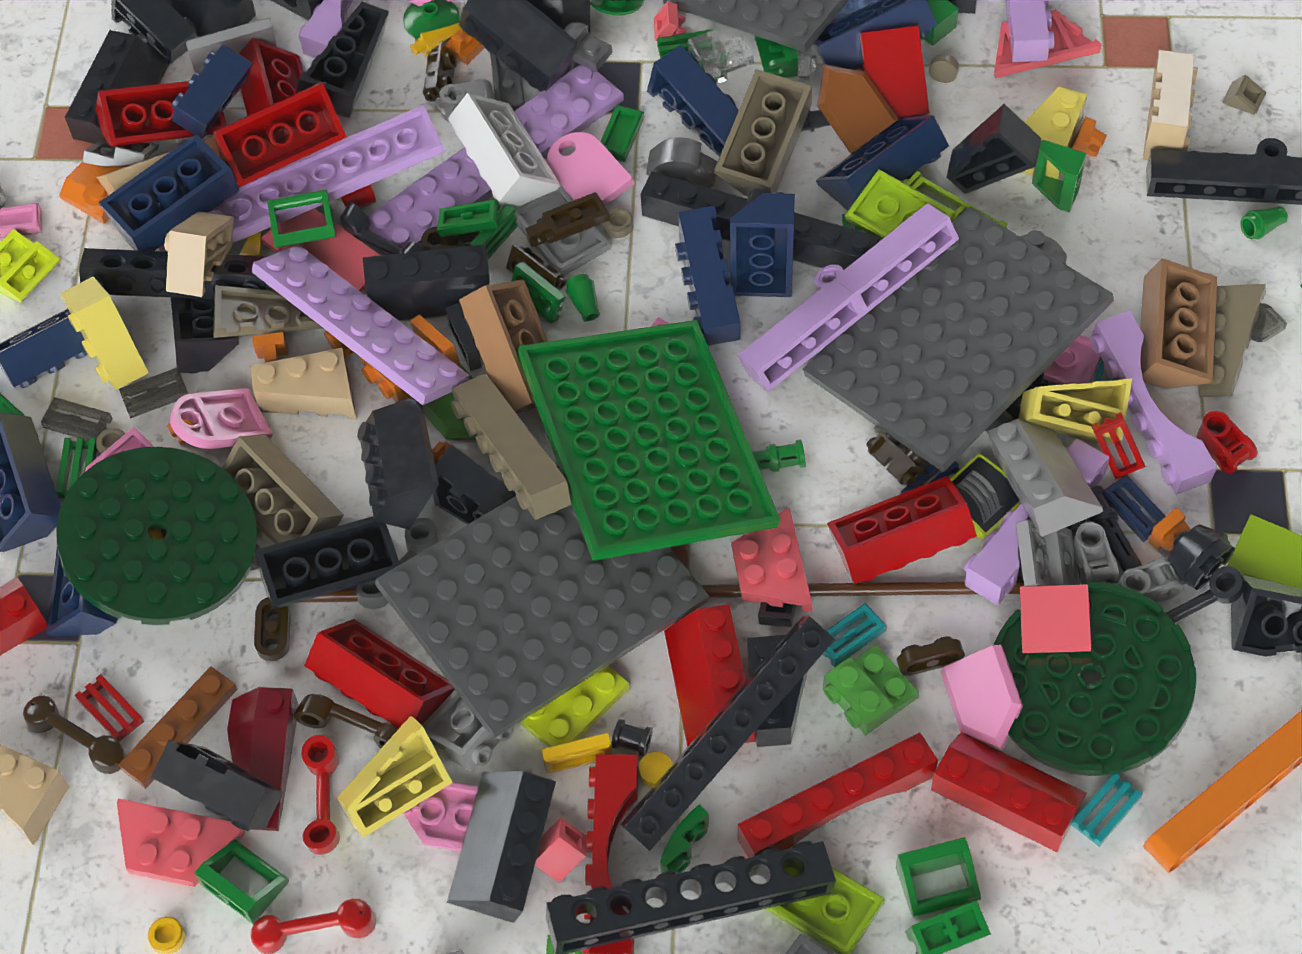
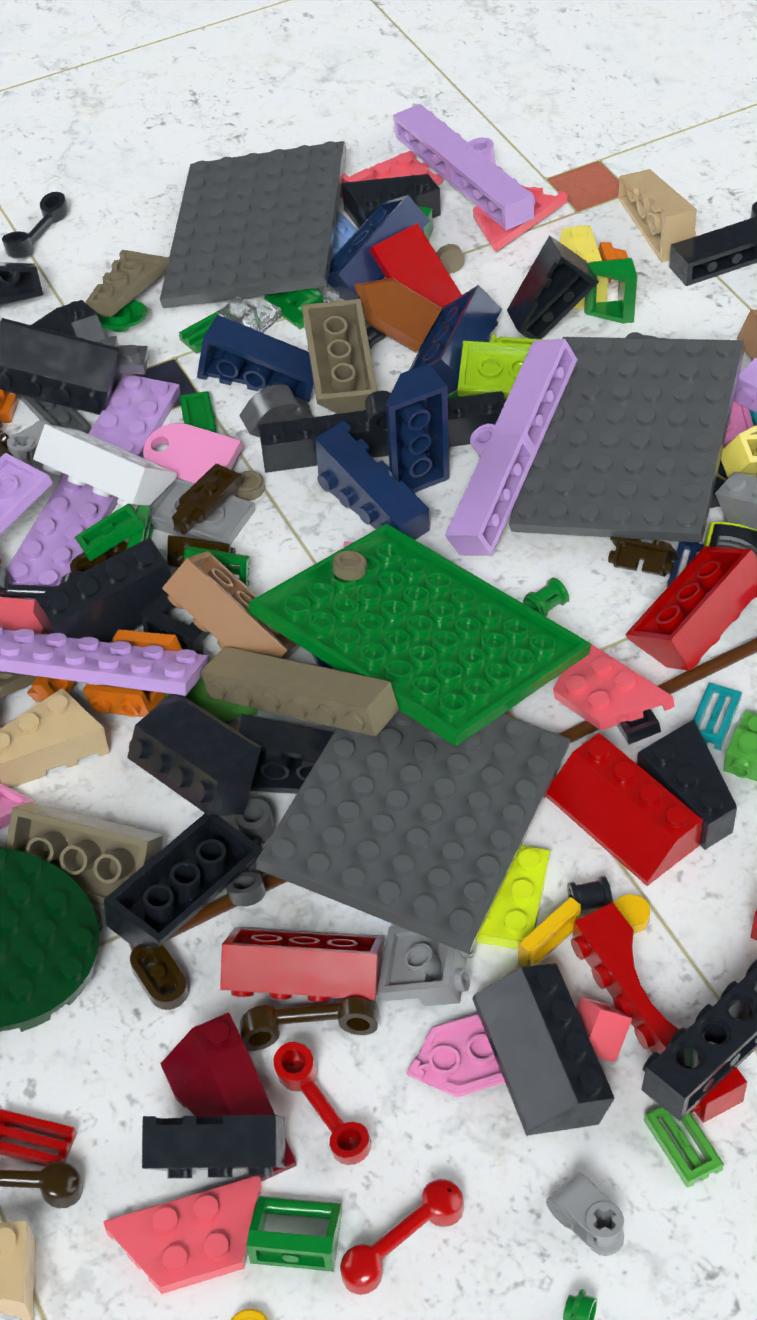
camera: 30 degrees left, 10 degrees down
dark orange plate [118,666,238,789] -> none
light yellow wedge [337,716,453,837] -> none
green cone [565,274,600,322] -> none
black brick [621,615,835,851] -> none
coral tile [654,1,687,41] -> none
green slope [660,804,709,874] -> none
dark tan slope [1223,74,1266,115] -> none
none -> dark tan tile [332,551,367,581]

